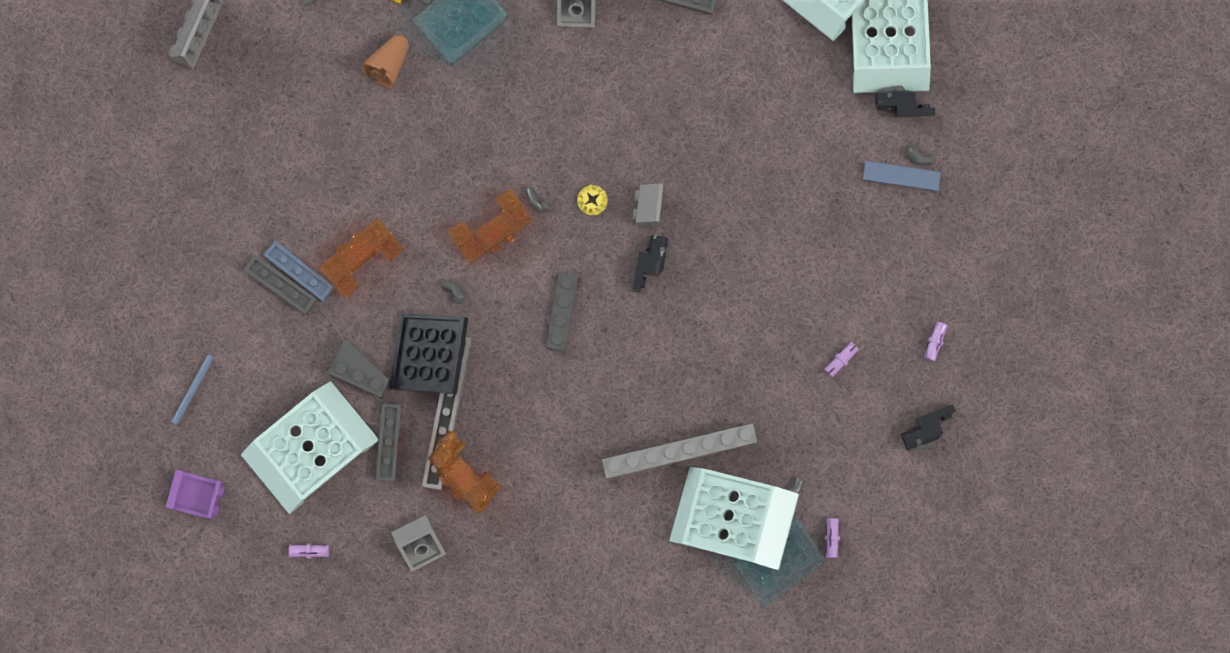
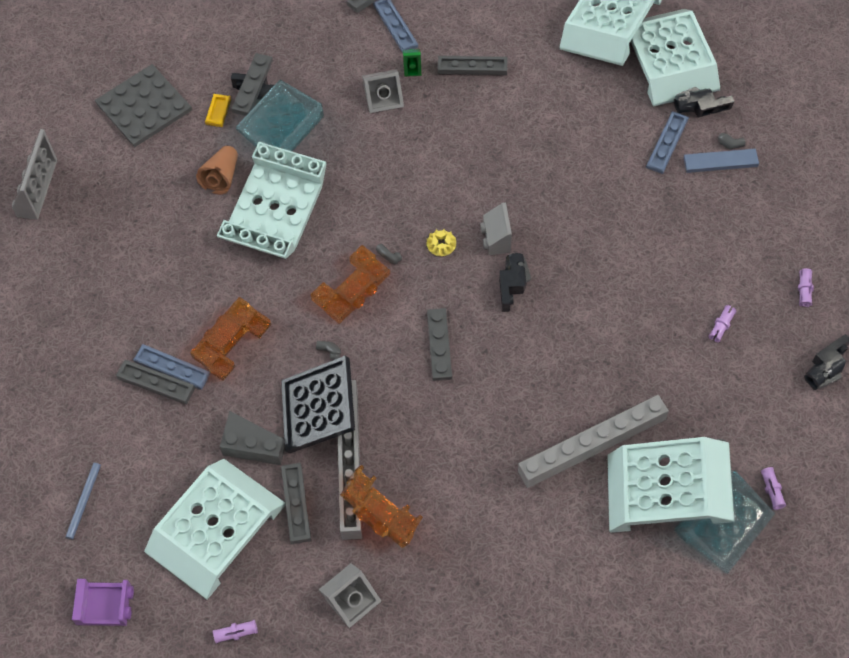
camera: 10 degrees left, 20 degrees down
none -> light aqua slope [217,142,326,259]
none -> sand blue tile [646,111,689,174]

